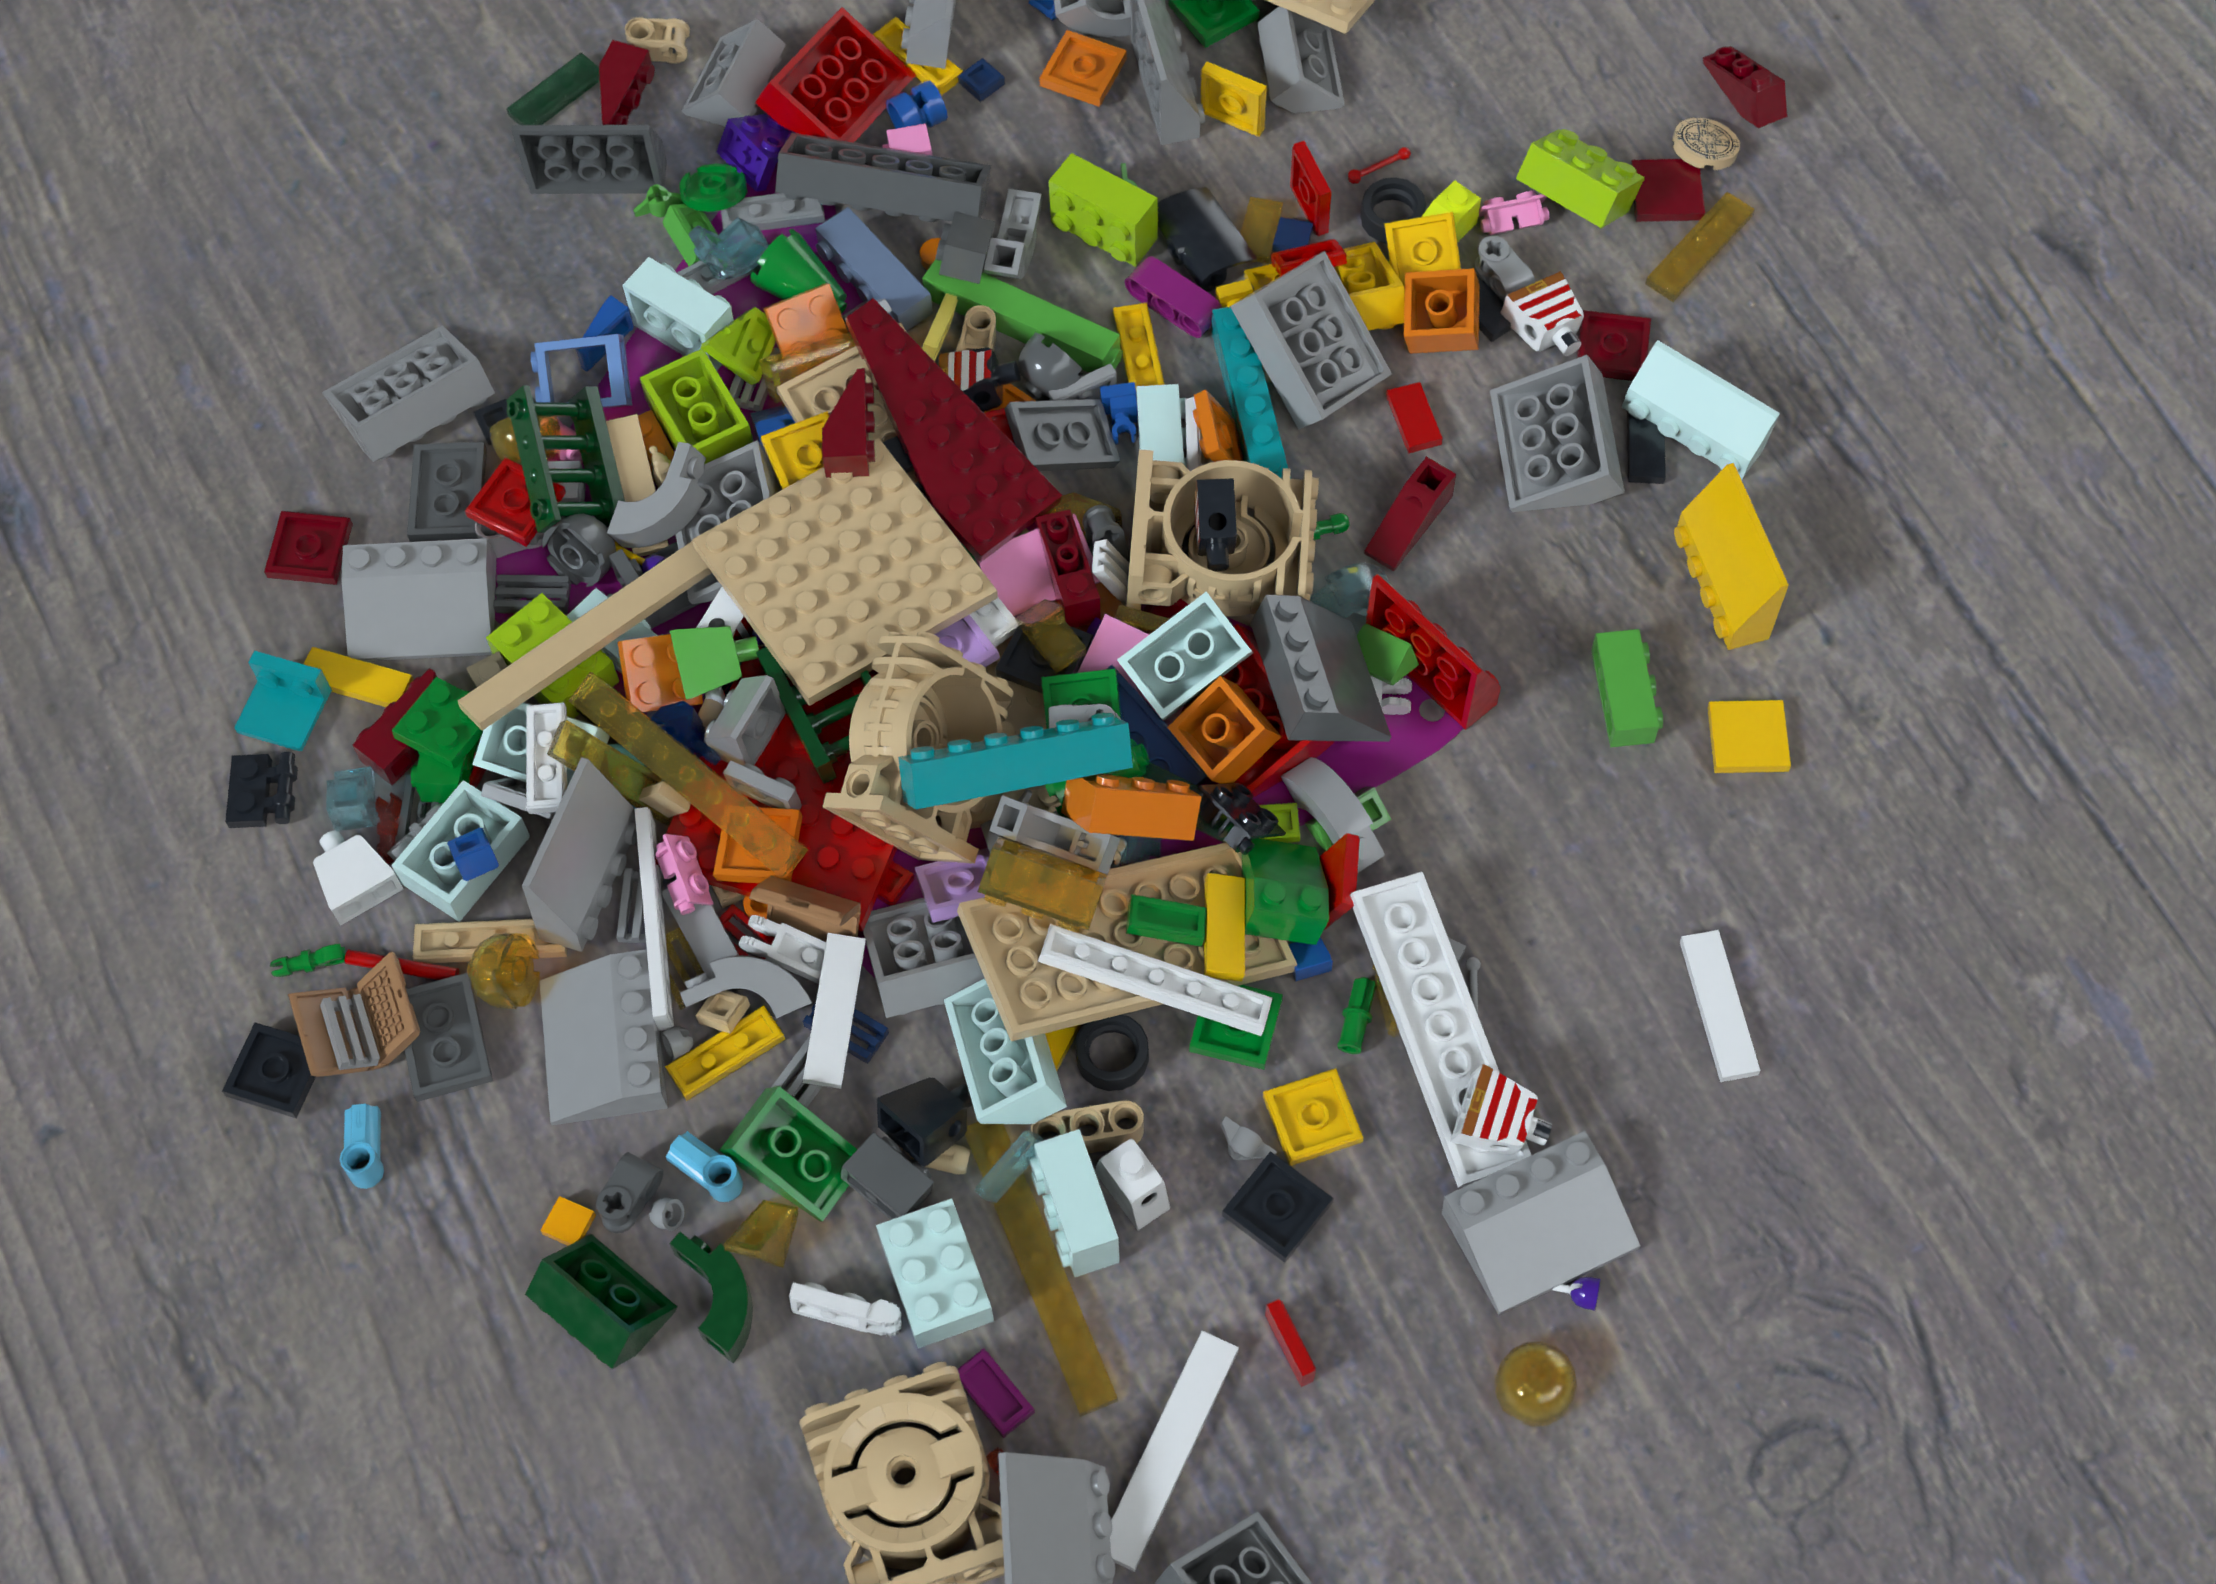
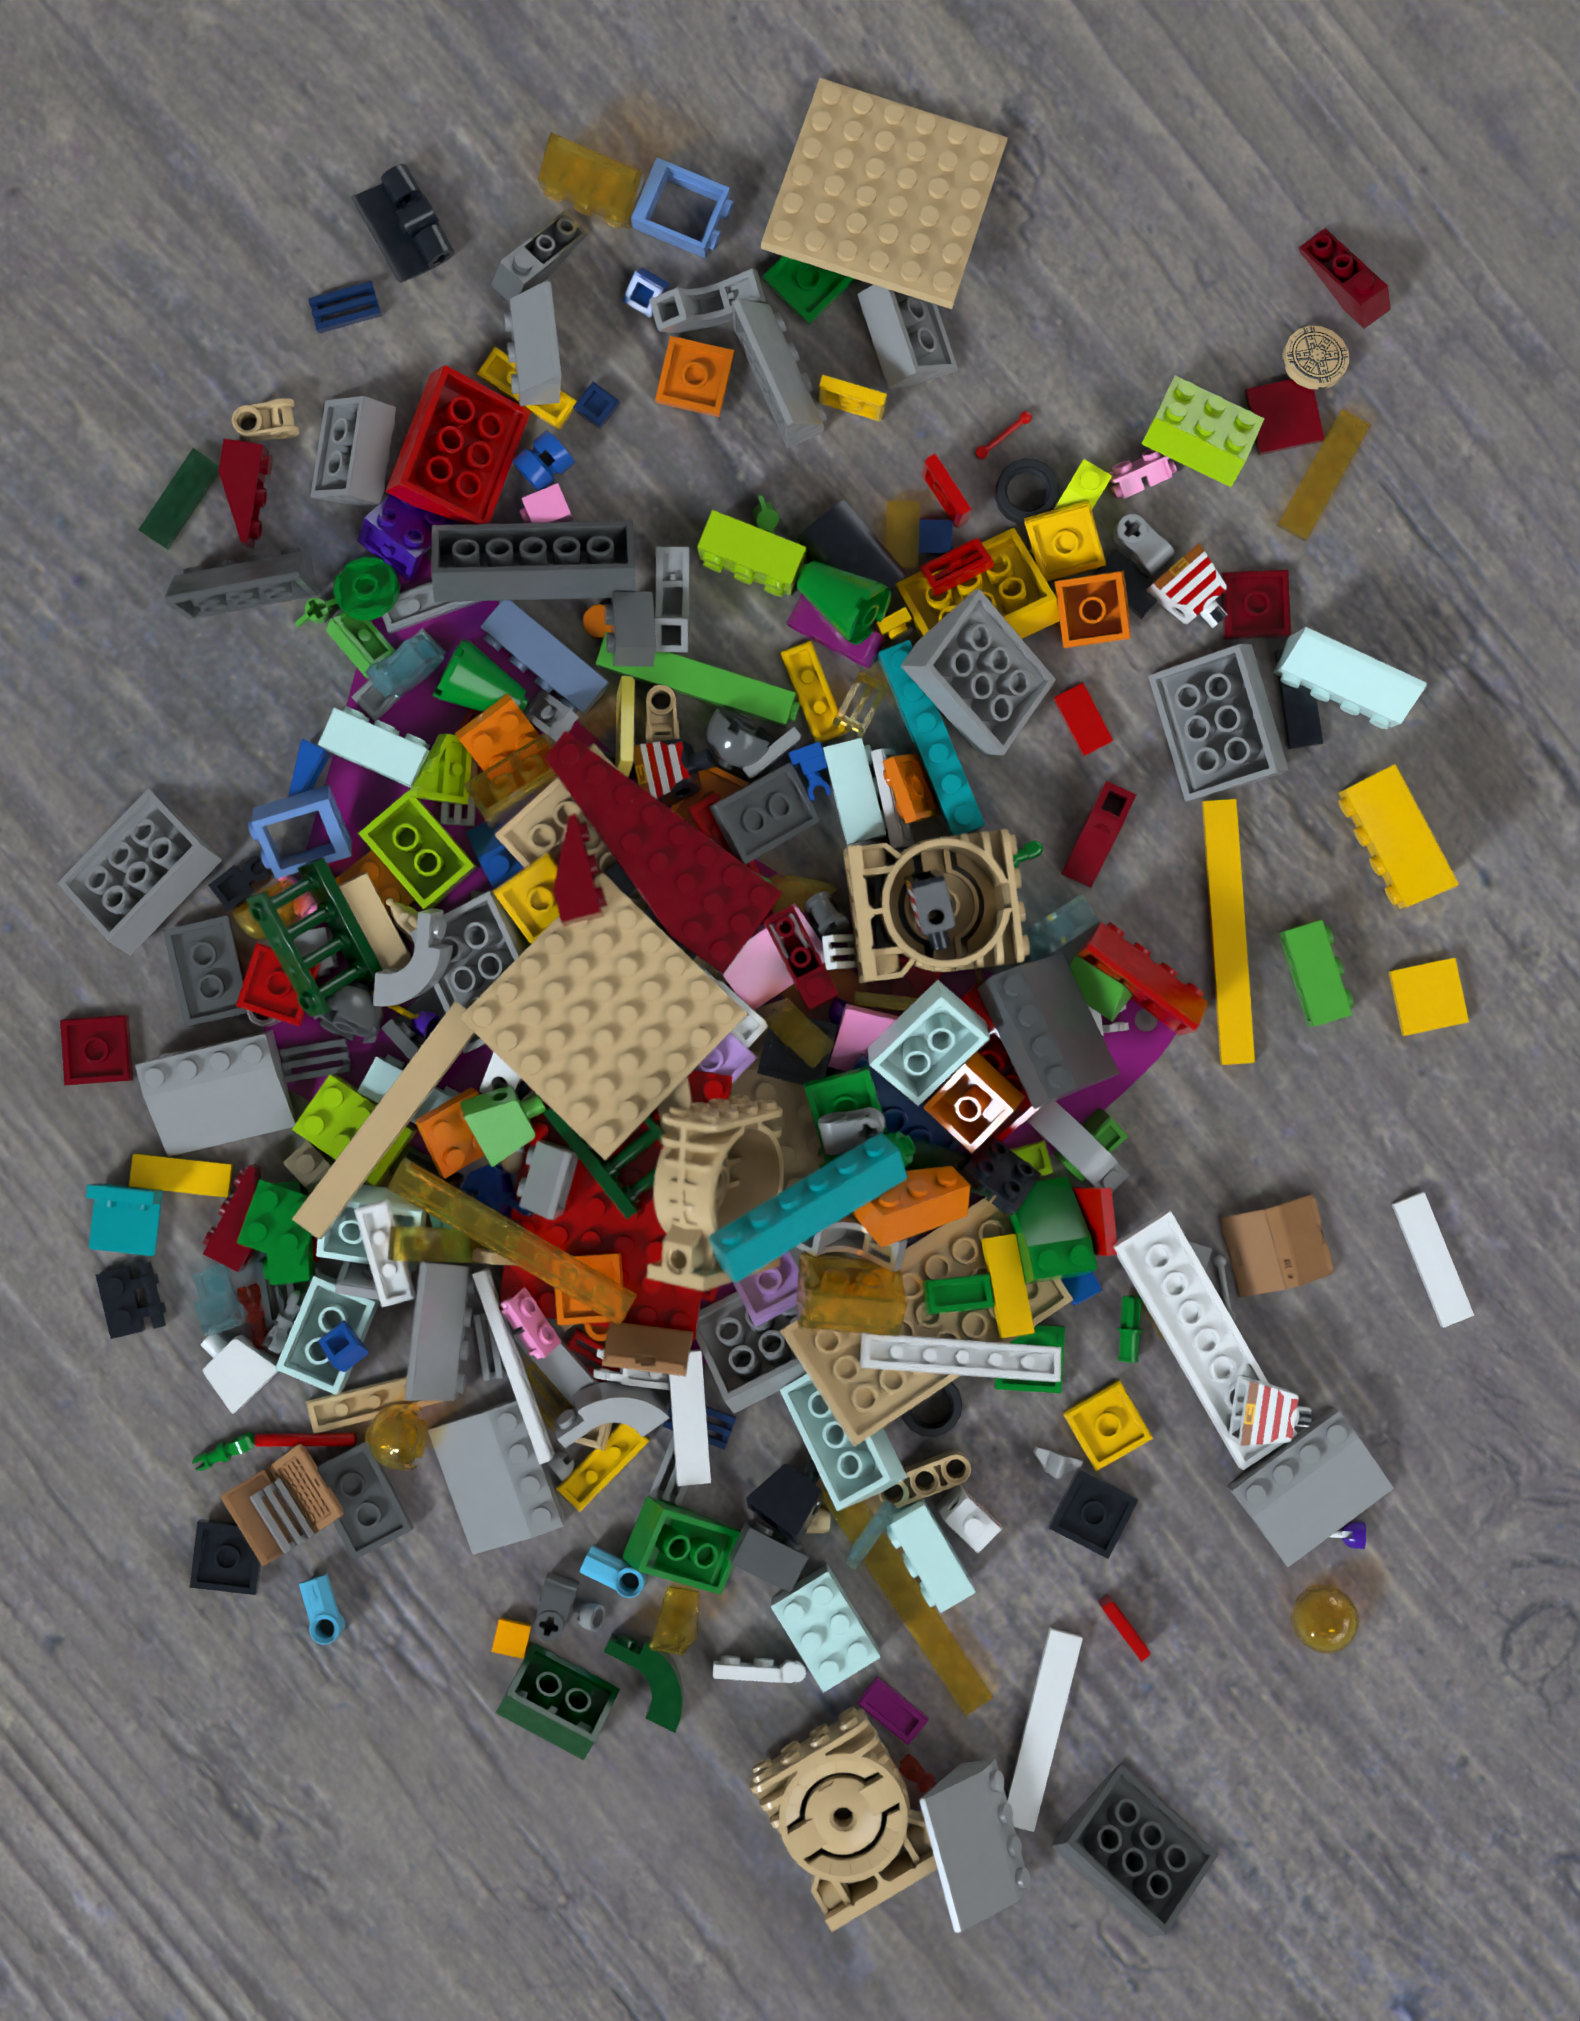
camera: 15 degrees left, 25 degrees up
light grey plate [723,761,802,810] -> none
none -> green cone [796,561,891,645]
none -> clear yellow tile [832,671,889,738]
none -> yellow tile [1202,799,1255,1065]
none -> medium nougat piece [1219,1193,1334,1297]

